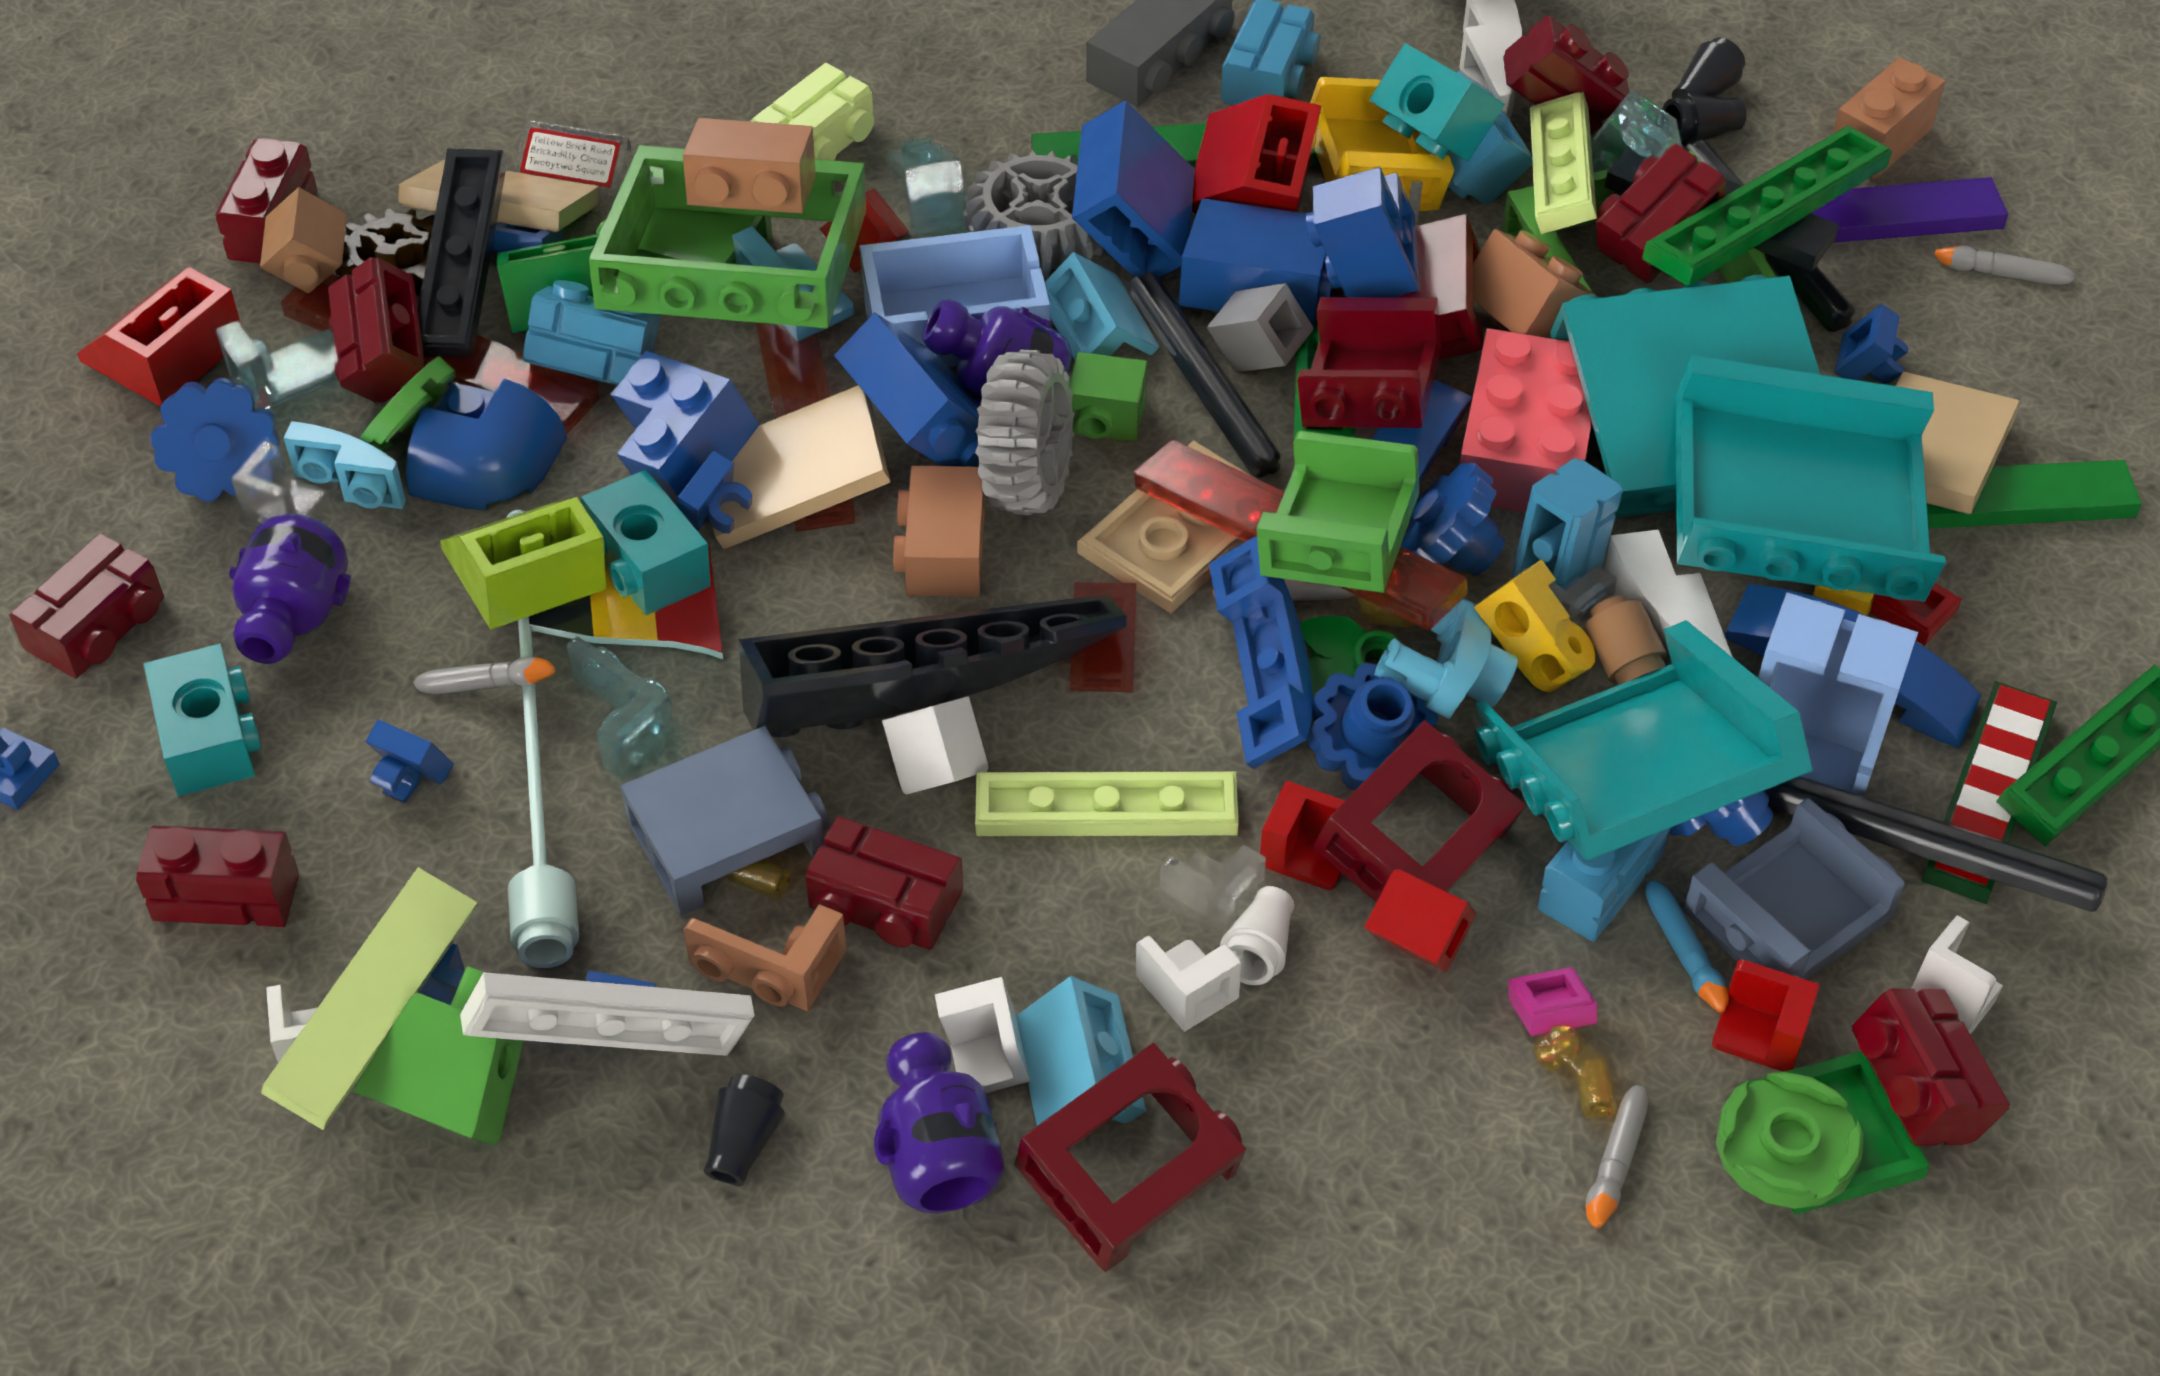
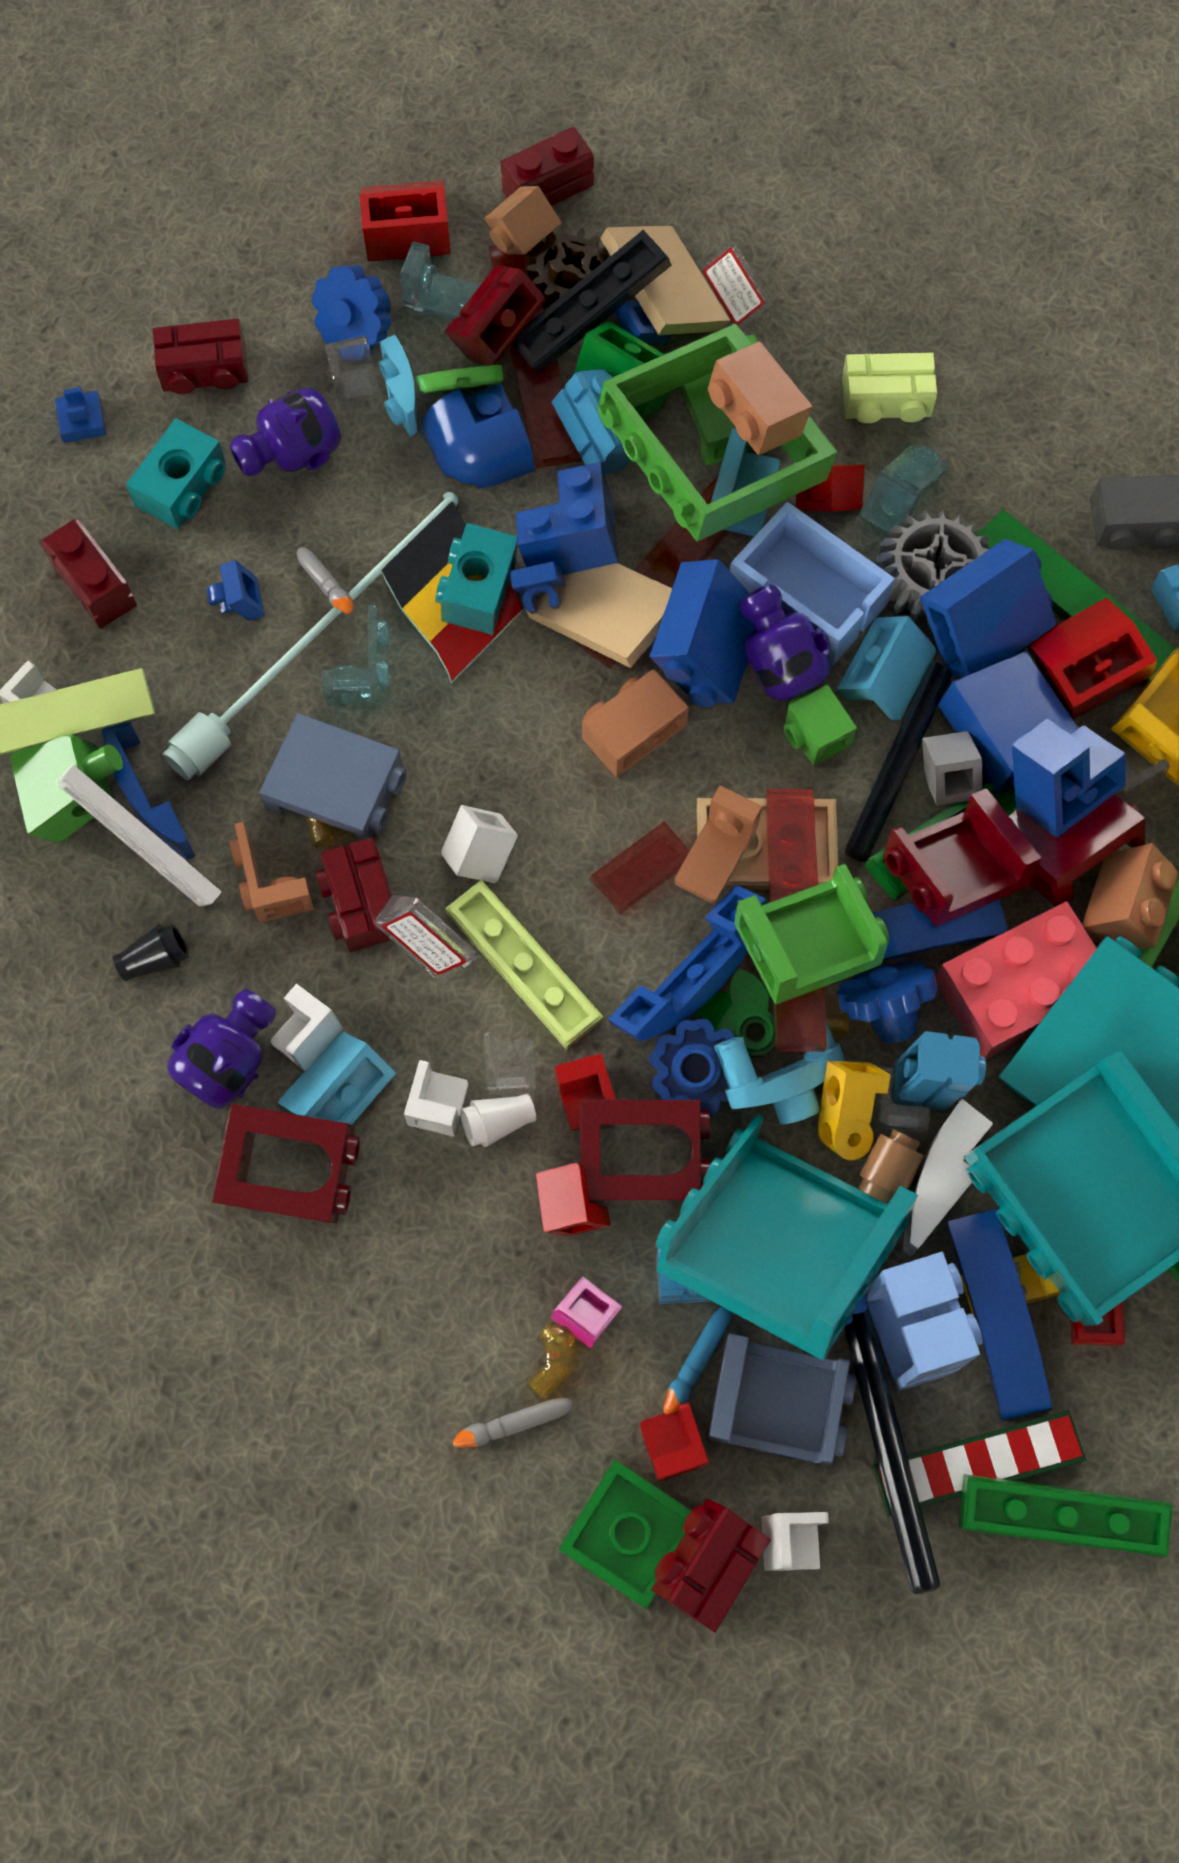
camera: 50 degrees right, 20 degrees up
lime slope [440,497,606,630] -> none
black wedge [738,594,1127,738] -> none
light grey gear [975,350,1075,515] -> none
bright green tile [1716,1072,1864,1209] -> none
none -> slope [374,895,480,979]
none -> nougat bracket [675,785,762,903]

